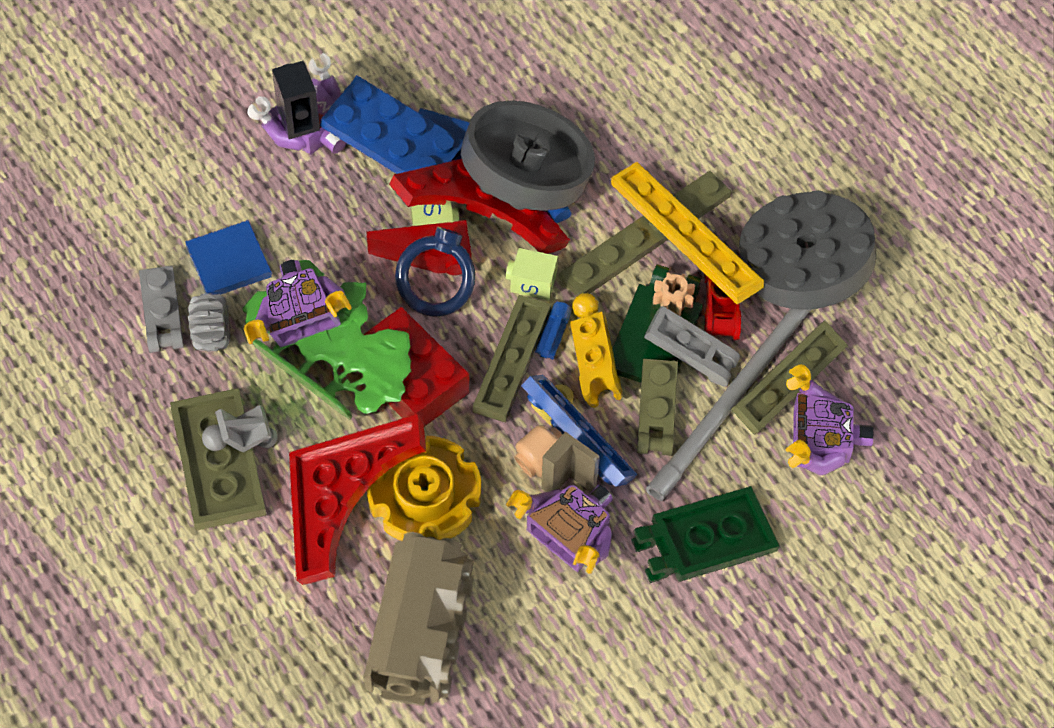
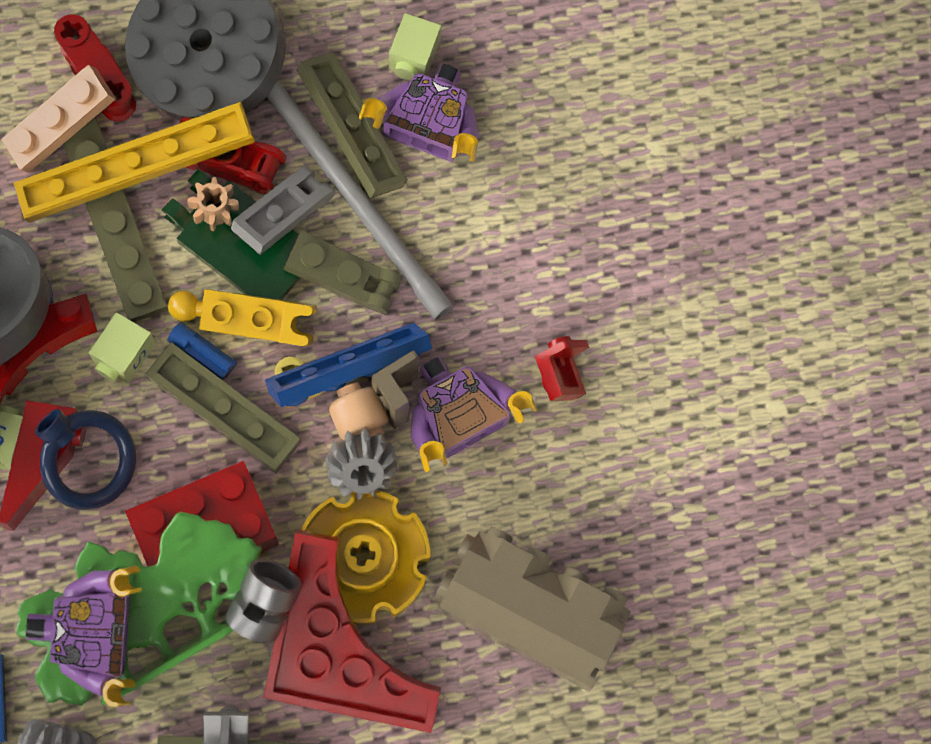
camera: 80 degrees left, 15 degrees up
dark green tile [631,486,780,583] -> none
none -> light nougat plate [1,65,116,172]
none -> red piece [54,14,136,122]
none -> flat silver wheel [225,559,302,643]
none -> light grey gear [326,427,398,501]
none -> yellowish green brick [389,13,441,81]
none -> red bracket [534,336,590,401]

